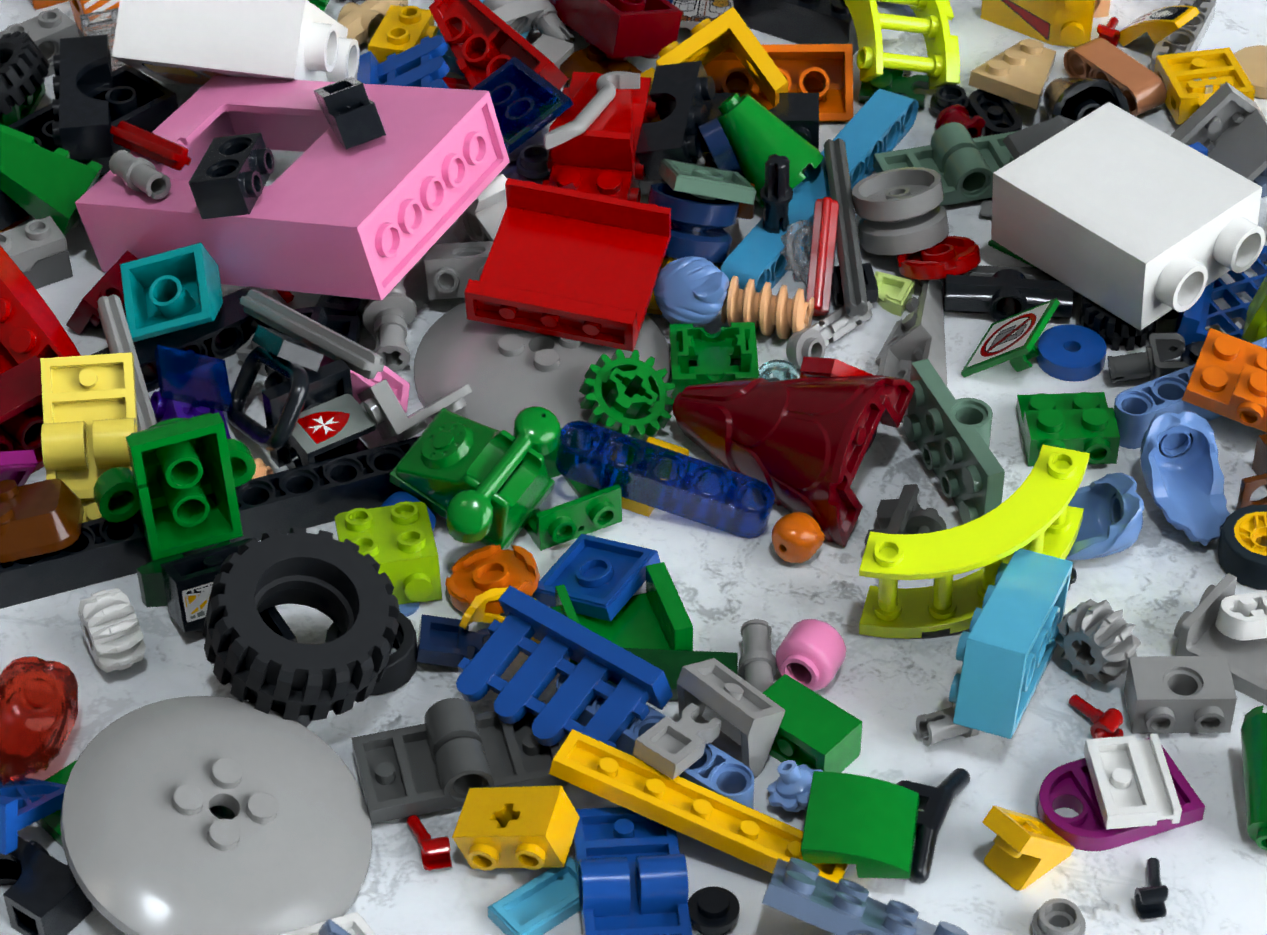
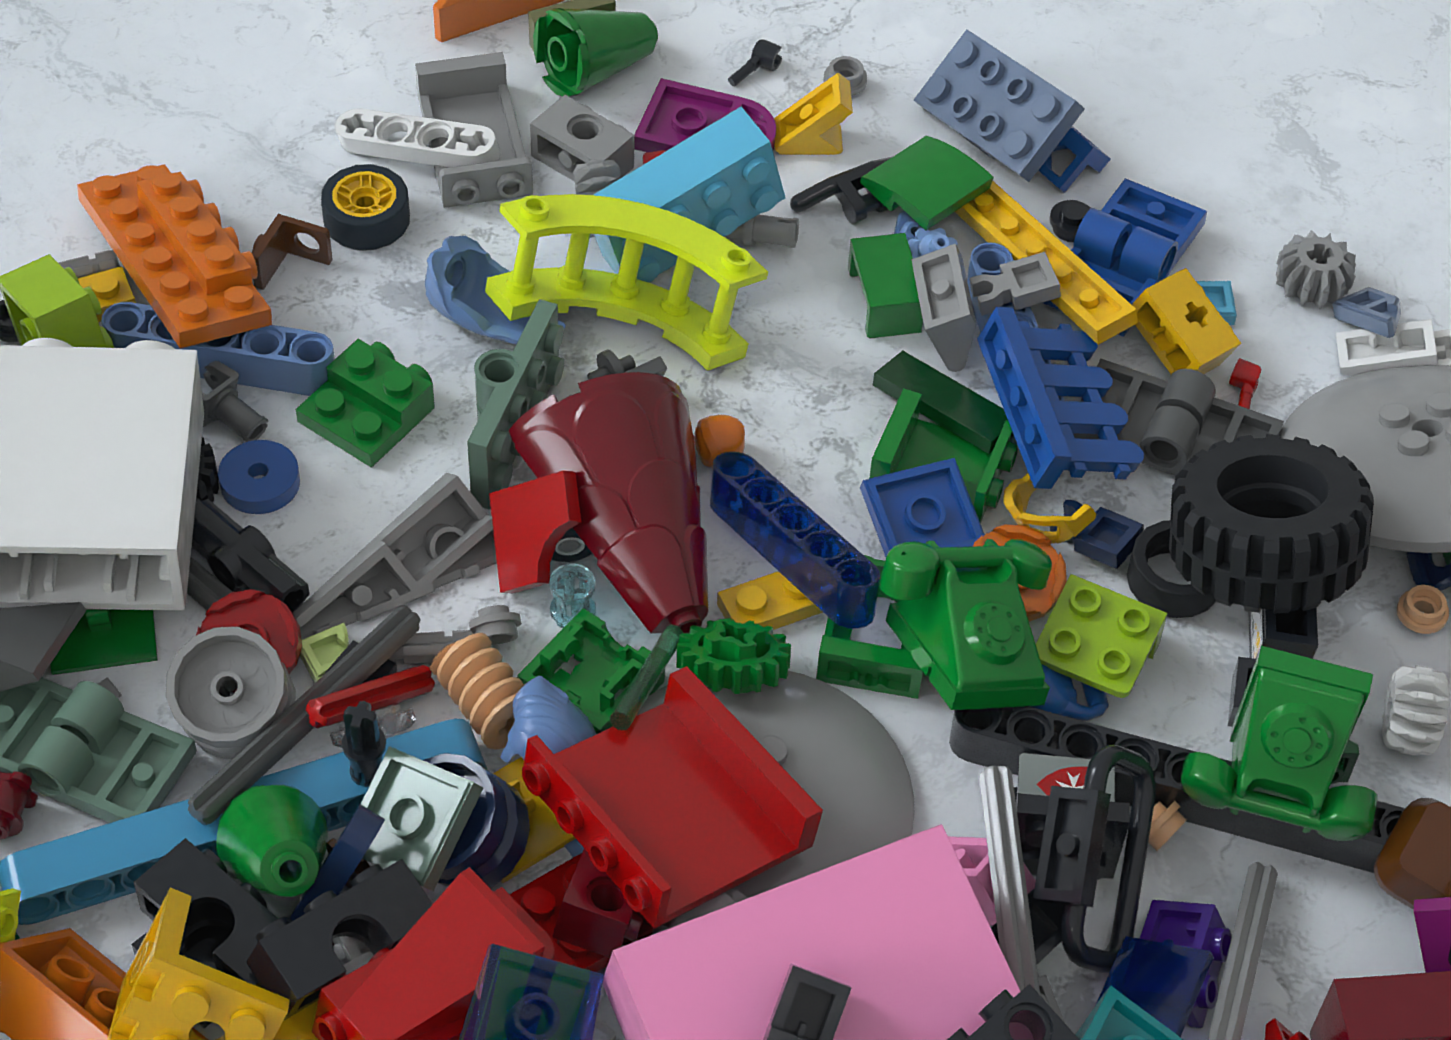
camera: 145 degrees left, 10 degrees up
light yellow plate [40,352,138,523] -> none
light grey bracket [357,379,473,442] -> none
light grey piece [544,71,641,150] -> none
light grey pin [739,619,777,693] -> none
bright pink head [775,619,846,691] -> none
piece [961,298,1060,378] -> none
white plate [1084,733,1182,829] -> none
medium blue hair [1140,411,1230,547] -> none
none -> clear green bar [610,625,683,730]

